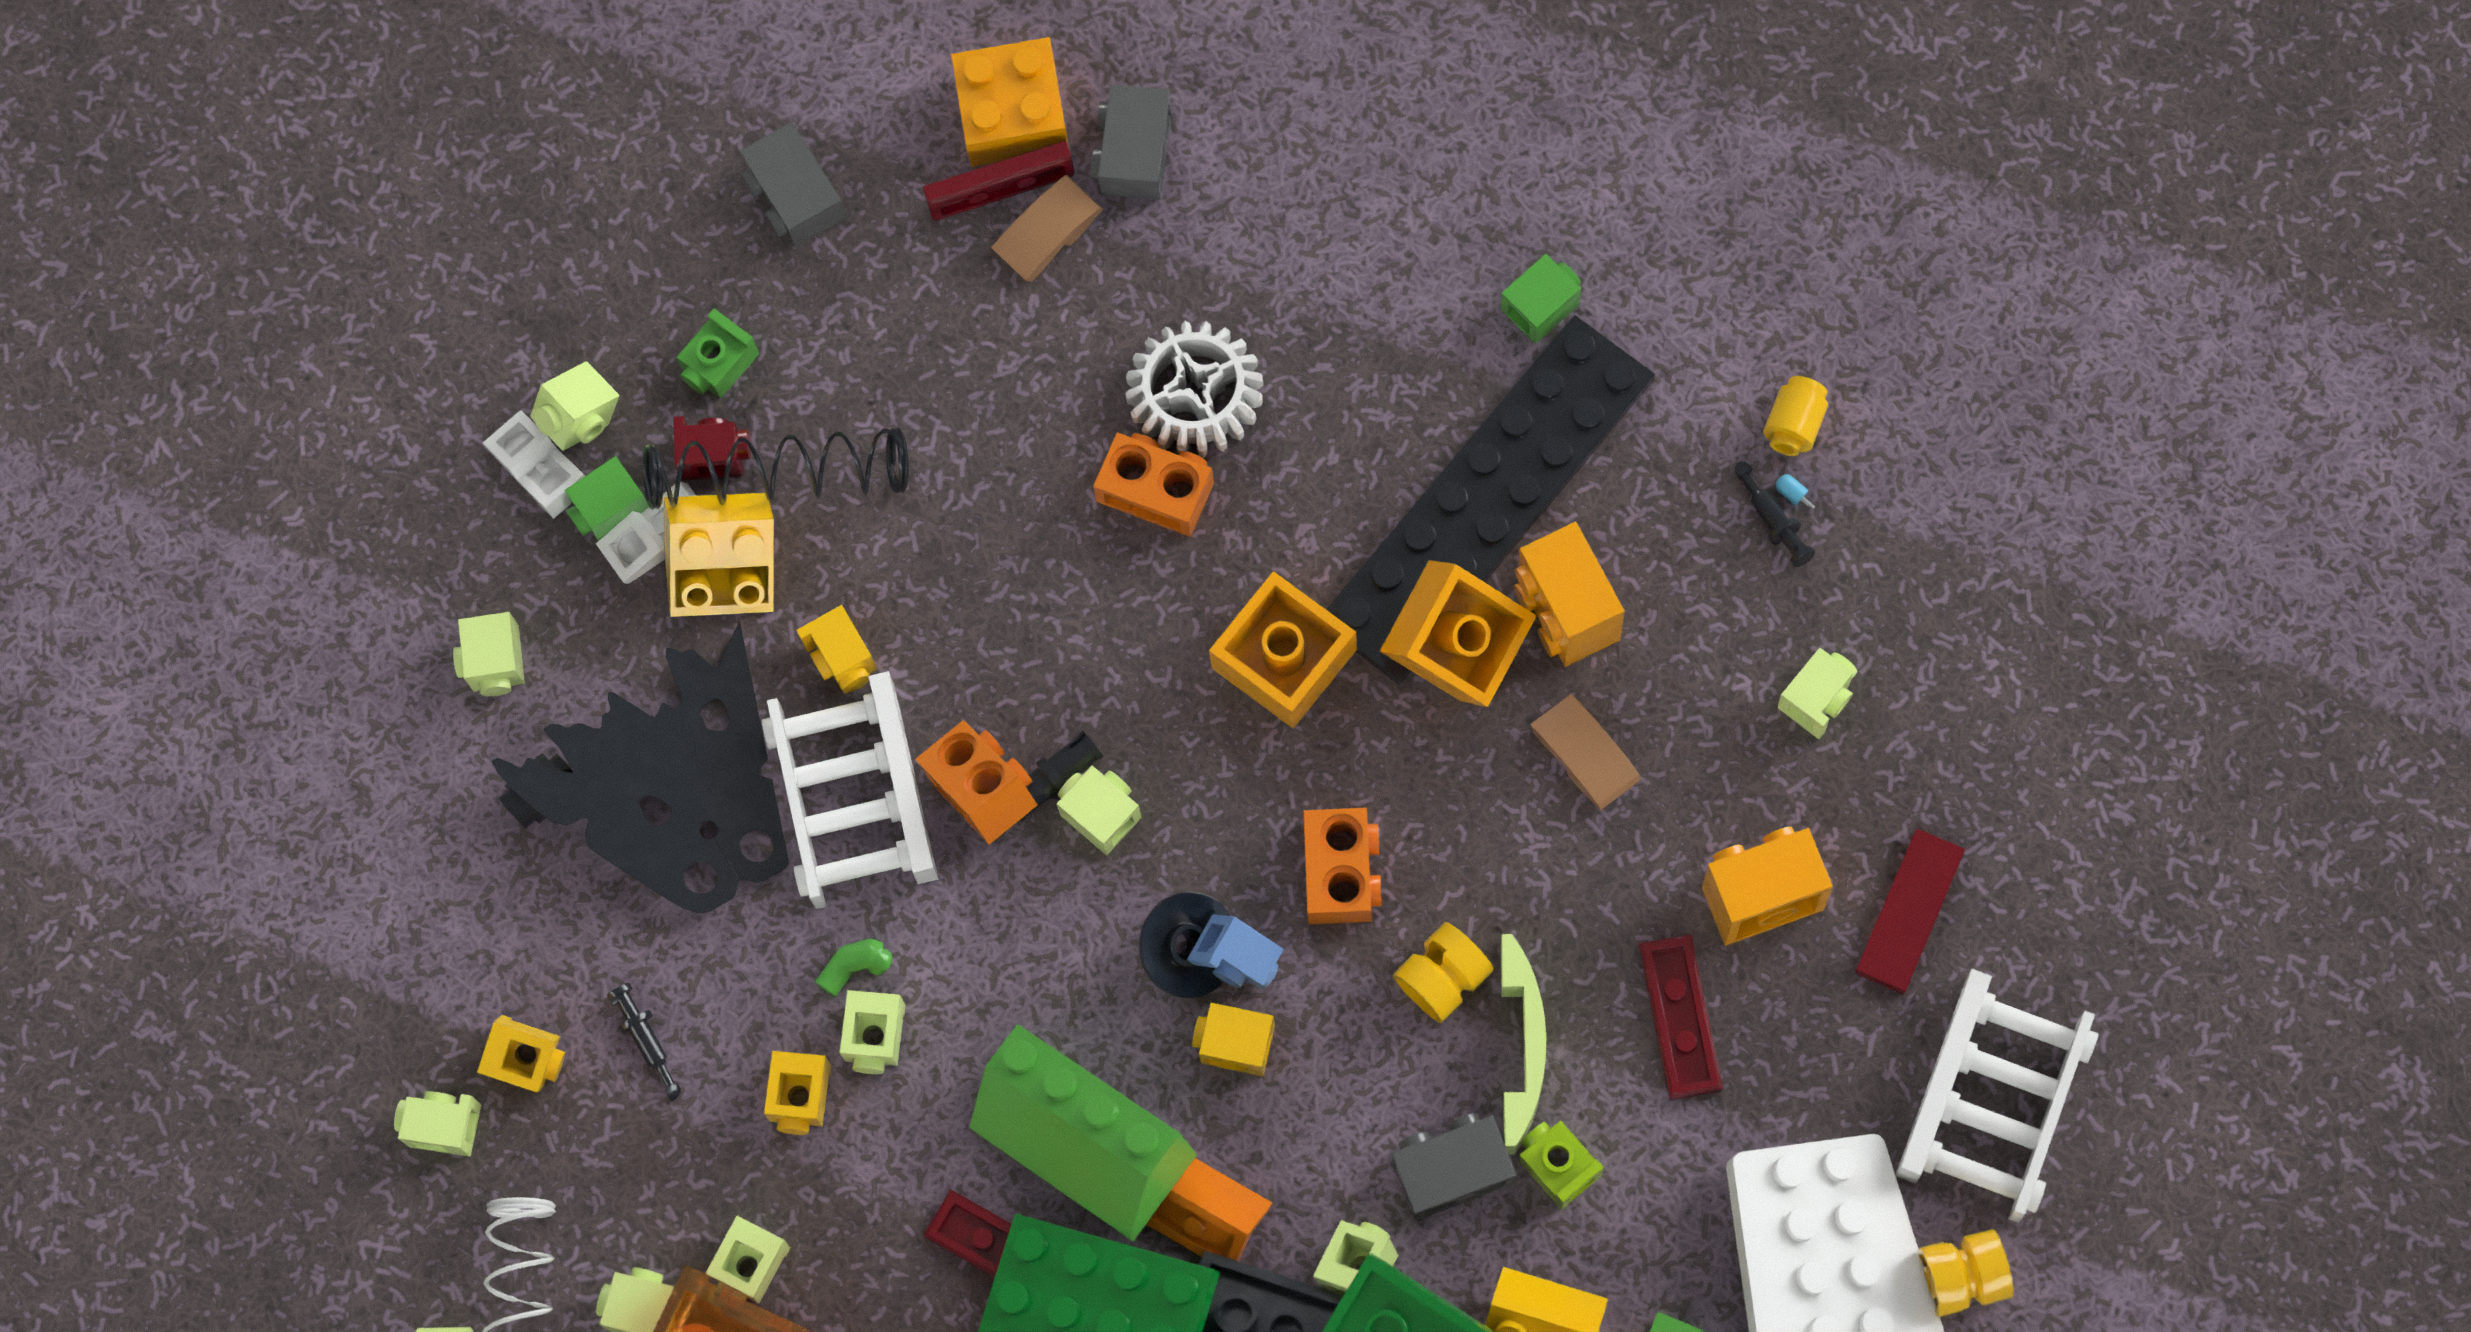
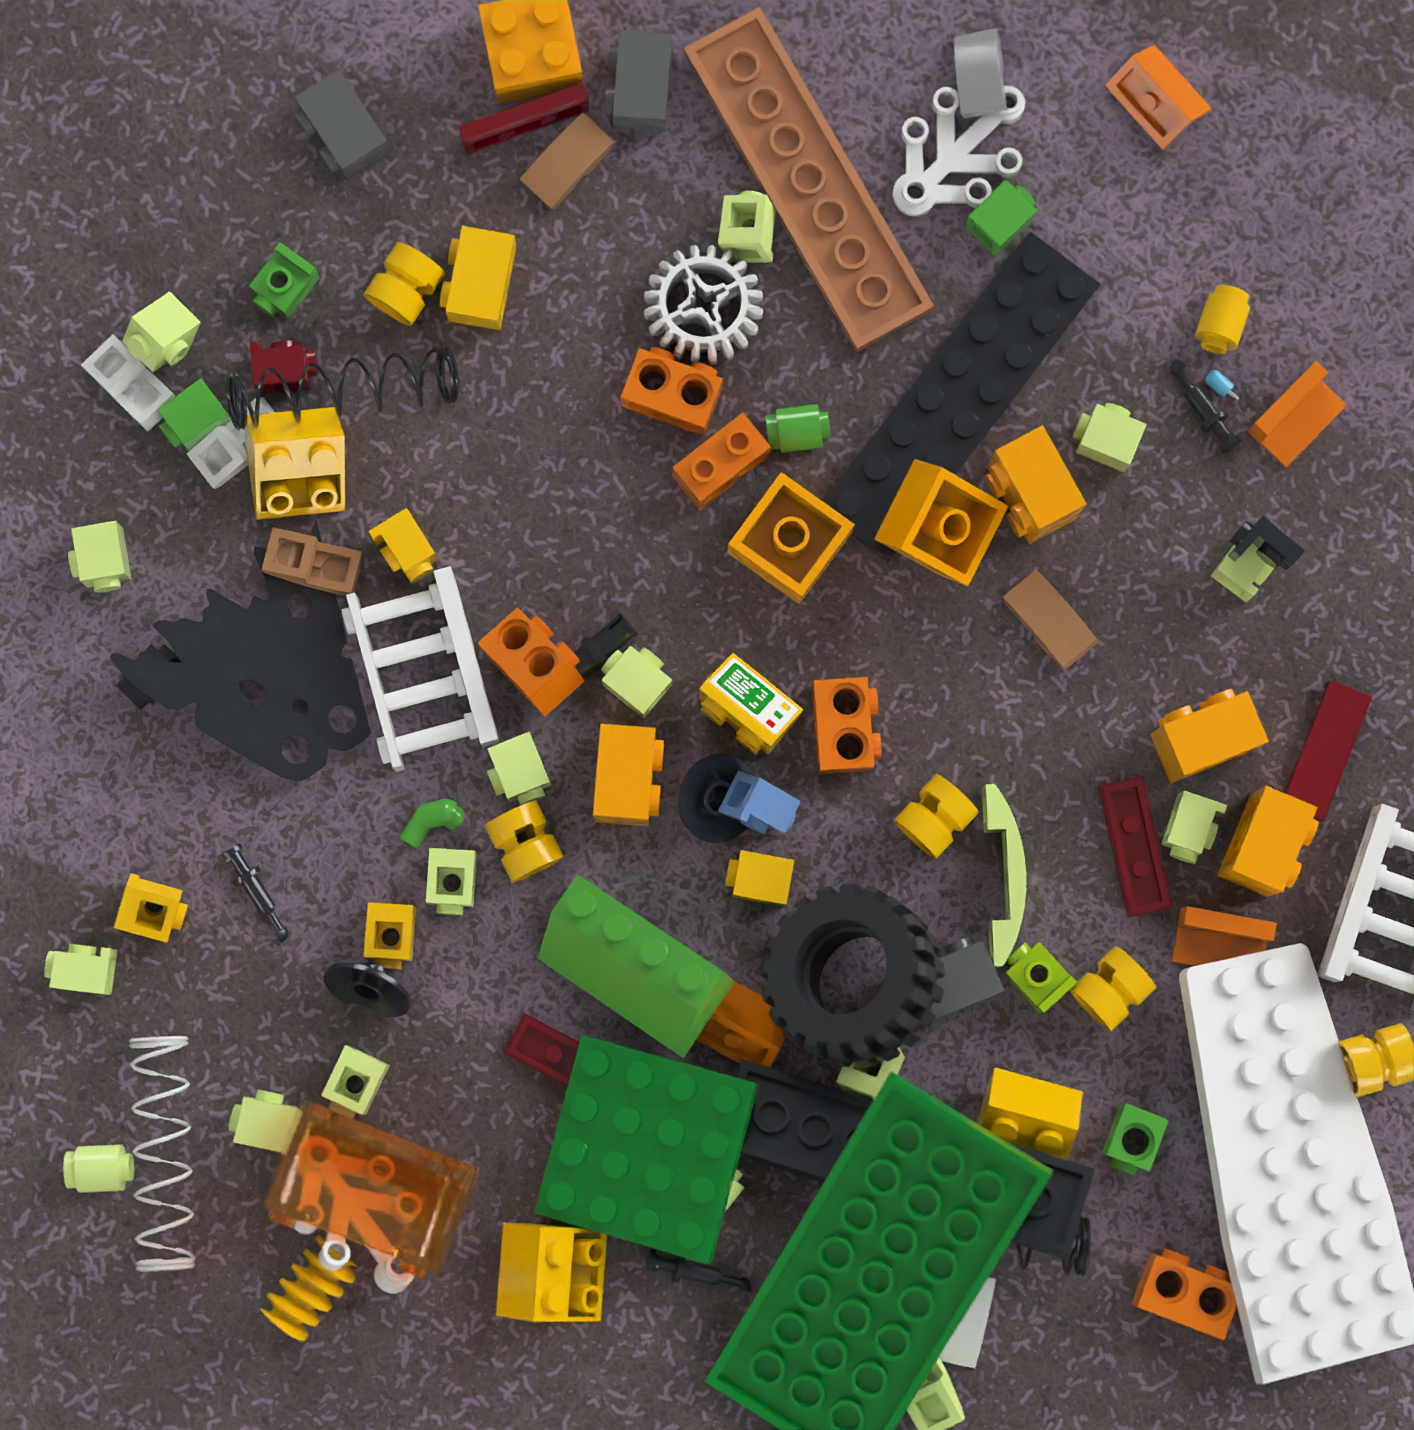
camera: 15 degrees left, 10 degrees up
none -> medium nougat slope [262,527,363,596]
none -> black dish [323,962,411,1018]
none -> yellow wheel [363,242,445,326]
none -> yellow brick [440,226,517,330]
none -> yellow wheel [484,800,564,883]
none -> yellowish green brick [487,732,551,806]
none -> light orange brick [593,724,664,827]
none -> orange brick [672,412,771,511]
none -> nougat plate [683,7,934,353]
none -> slope [699,653,803,755]
none -> yellowish green brick [718,191,776,263]
none -> black tyre [760,884,945,1068]
none -> bright green brick [765,404,831,453]
none -> white plant [893,86,1025,216]
none -> light grey slope [954,28,1007,119]
none -> yellow wheel [1070,946,1156,1032]
none -> yellowish green brick [1072,403,1147,472]
none -> orange panel [1105,45,1212,150]
none -> yellowish green brick [1161,790,1227,864]
none -> orange panel [1172,906,1277,966]
none -> light orange brick [1217,786,1319,897]
none -> black bracket [1228,516,1305,570]
none -> orange panel [1247,361,1347,468]

